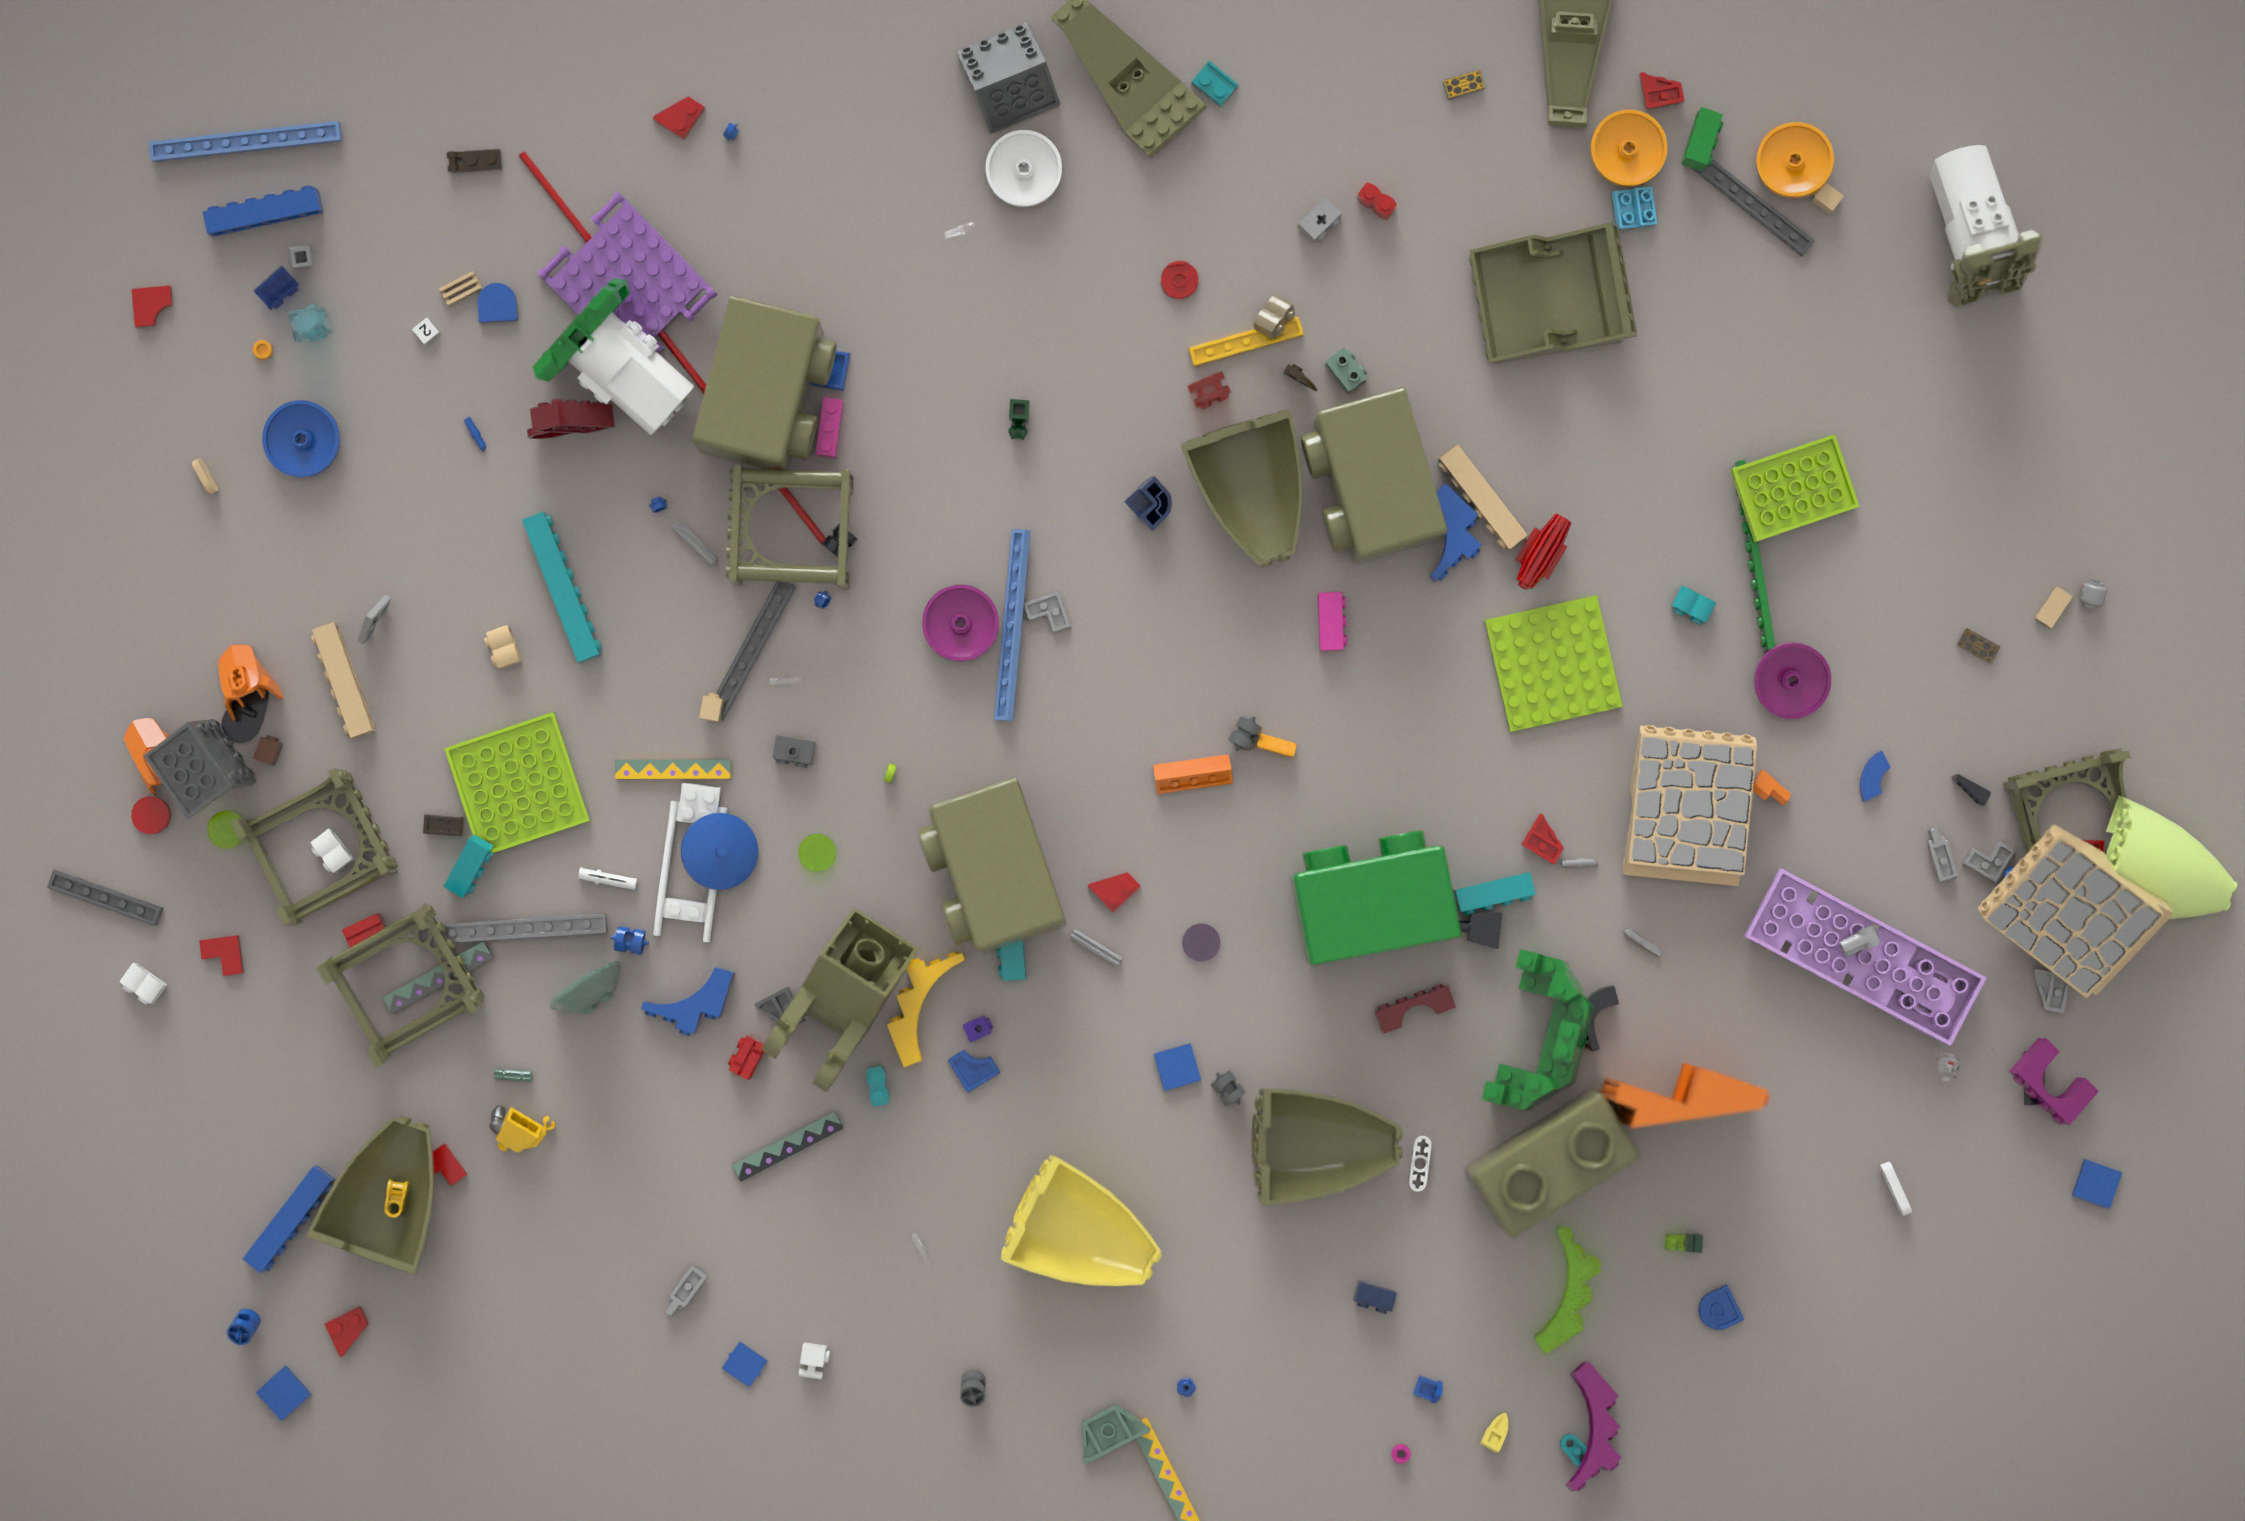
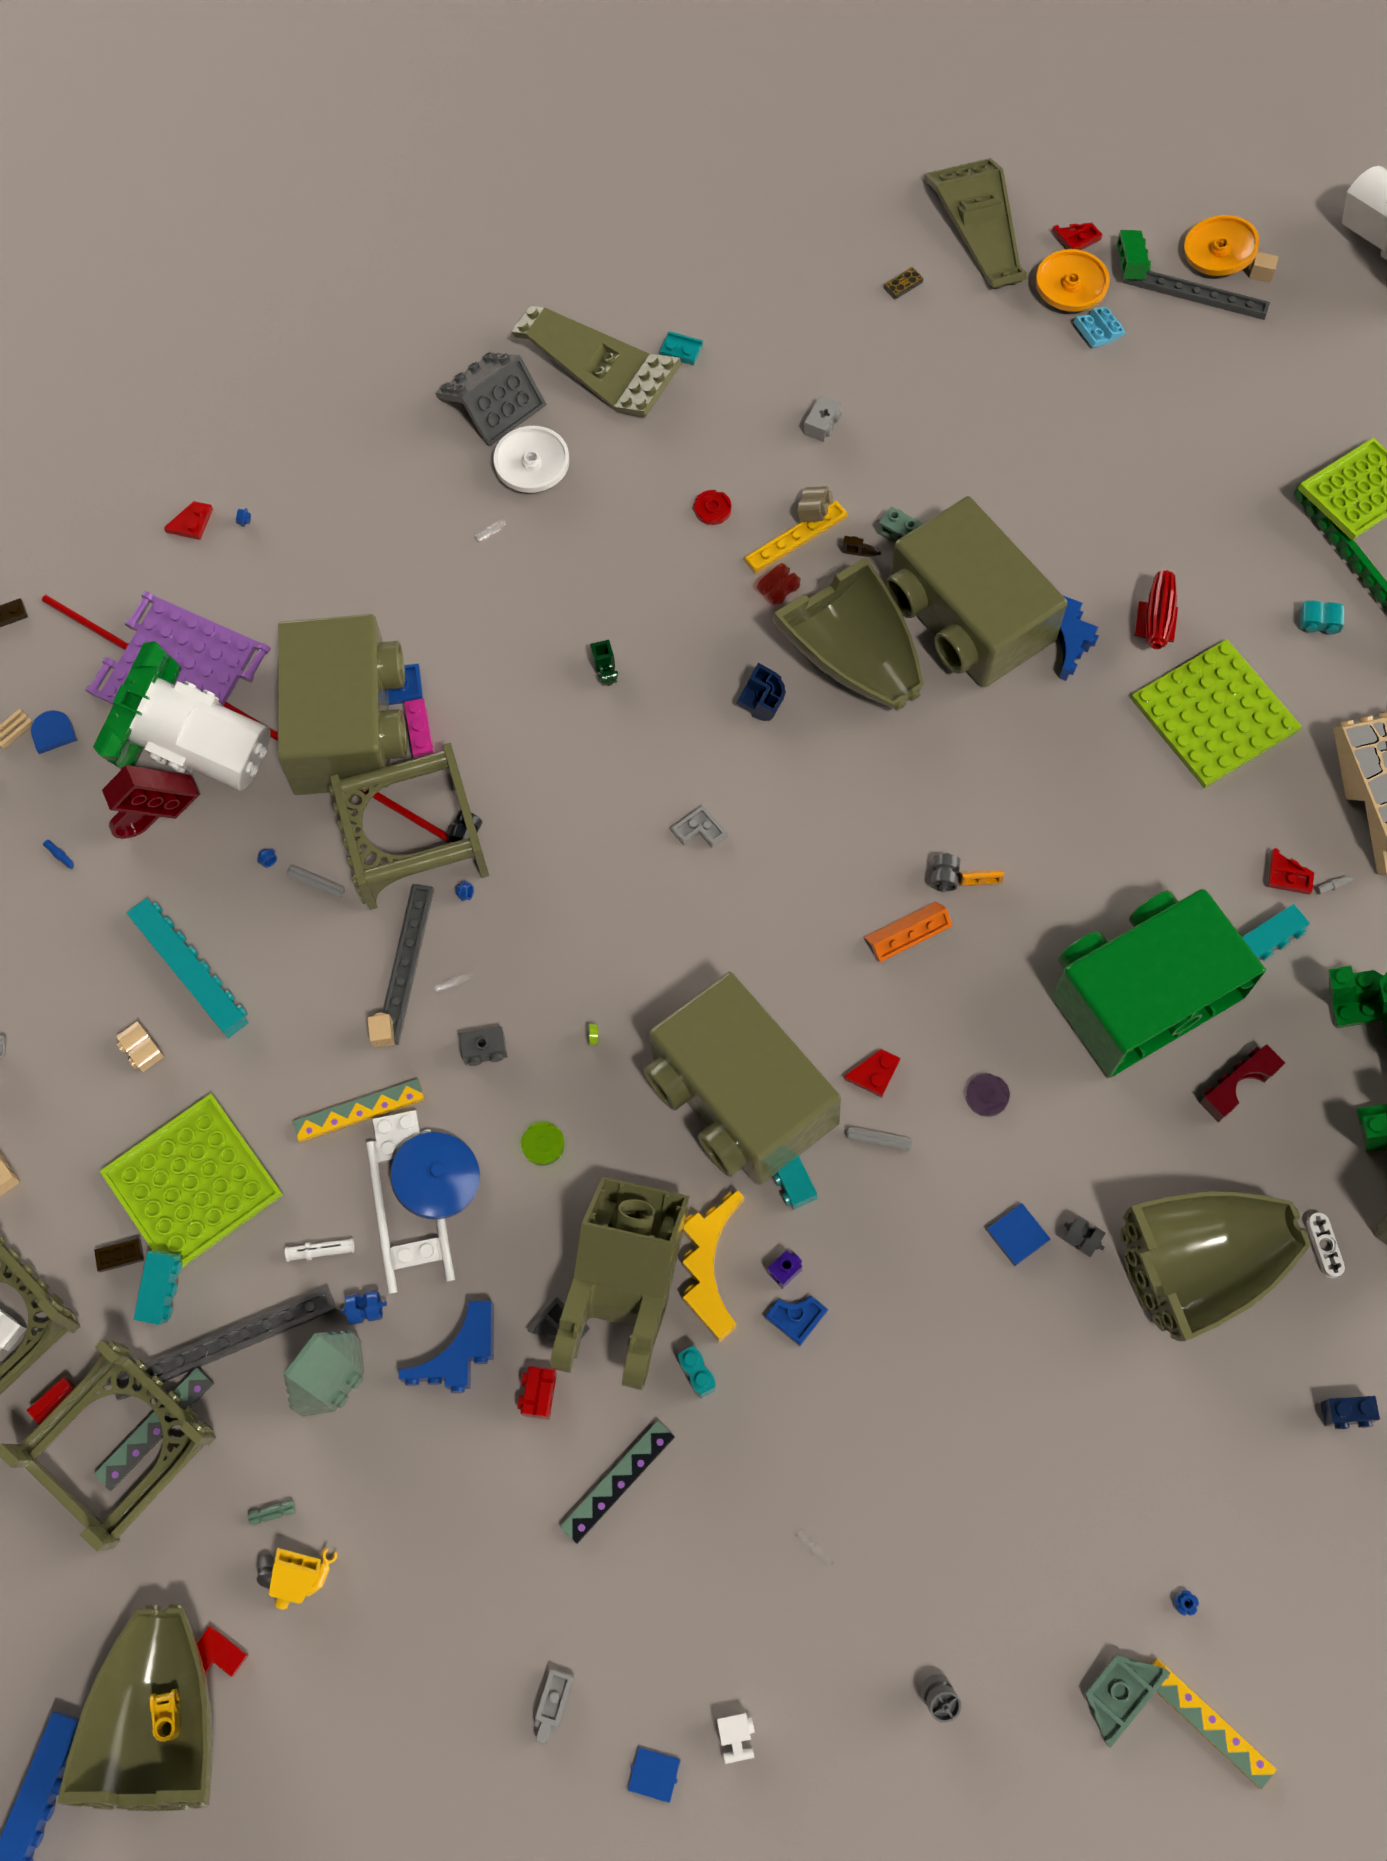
camera: 15 degrees left, 20 degrees down
magenta dish [922,585,999,662] -> none
medium blue plate [994,529,1030,721] -> none
light yellow panel [1001,1155,1162,1286] -> none
dark pink brick [1318,592,1347,651] -> none
red brick [1357,182,1397,220] -> none
tan brick [1438,444,1528,551] -> none
black torso [1459,912,1503,949] -> none
olive panel [1469,222,1637,364] -> none

